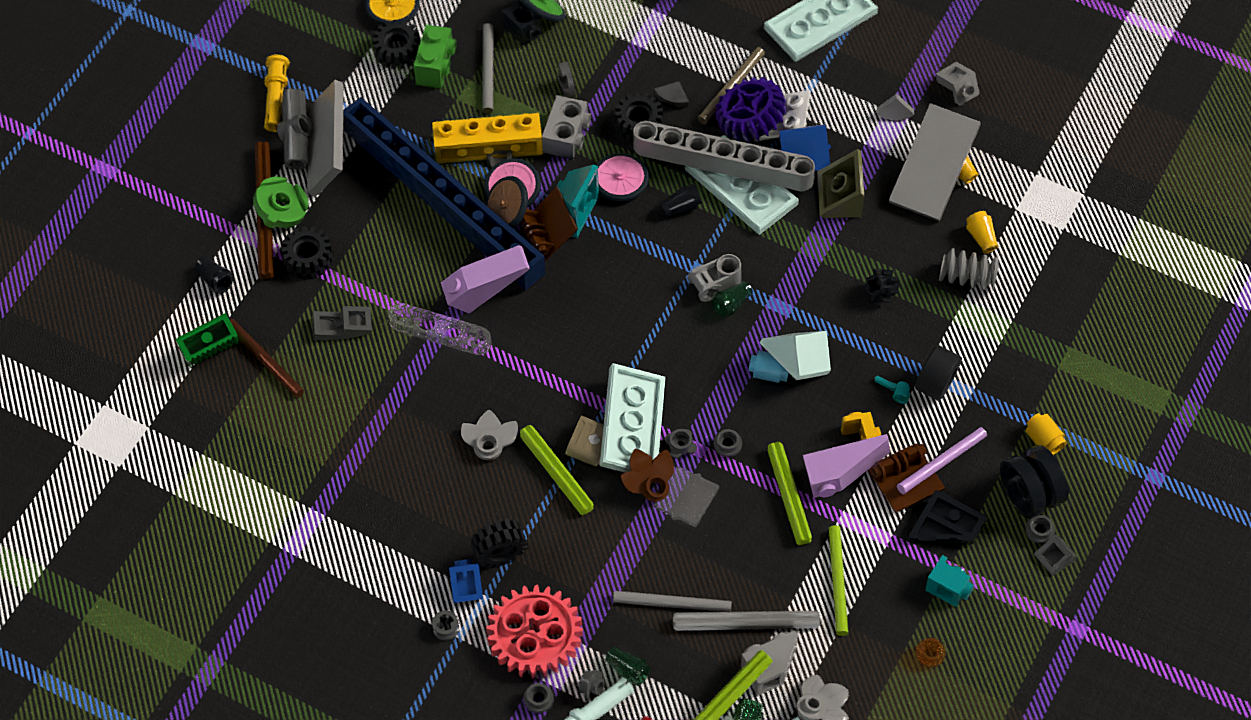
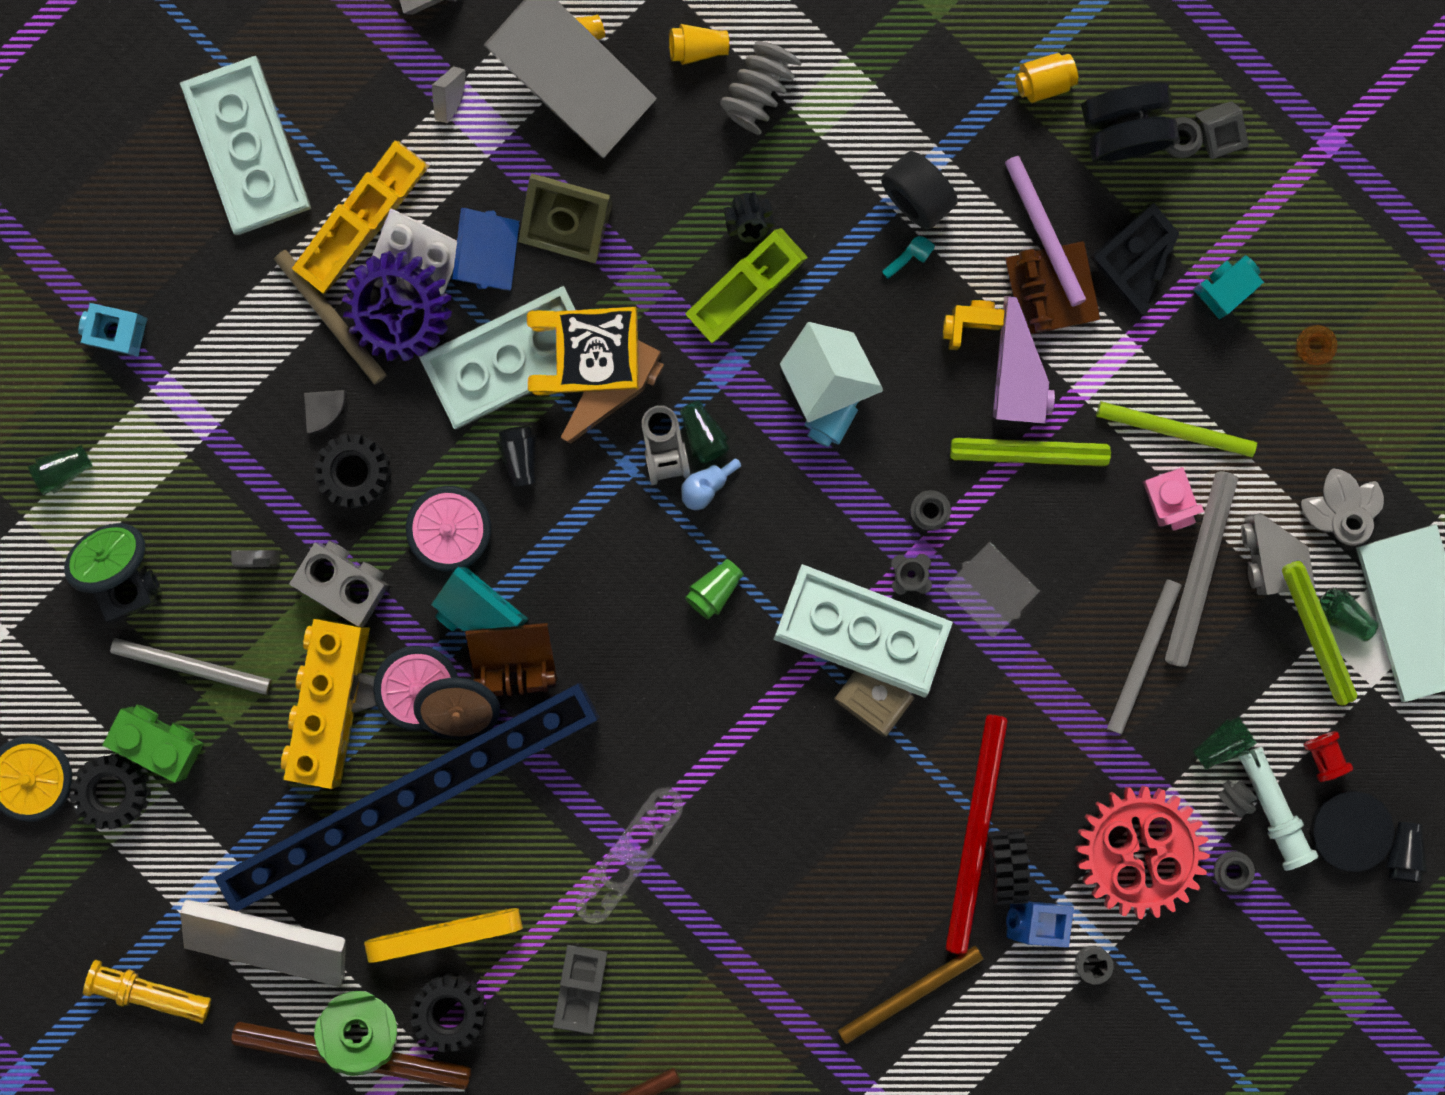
camera: 75 degrees left, 30 degrees up
dark grey piece [277,88,313,170] -> none
lavender slope [441,245,530,314] -> none
light grey plate [461,410,518,460] -> none
lime axle [520,425,594,515] -> none
reddish brown plate [620,449,674,502] -> none
light grey beam [633,121,815,191] -> none
none -> yellow slope [291,140,429,294]
none -> yellow beam [364,908,523,963]
none -> flag [527,307,639,396]
none -> medium nougat slope [561,340,664,444]
none -> light blue piece [681,458,741,511]
none -> lime slope [685,228,808,343]
none -> bright green cone [685,559,744,619]
none -> pearl gold bar [838,945,984,1044]
none -> red axle [946,714,1008,954]
none -> bright pink bracket [1143,467,1204,531]

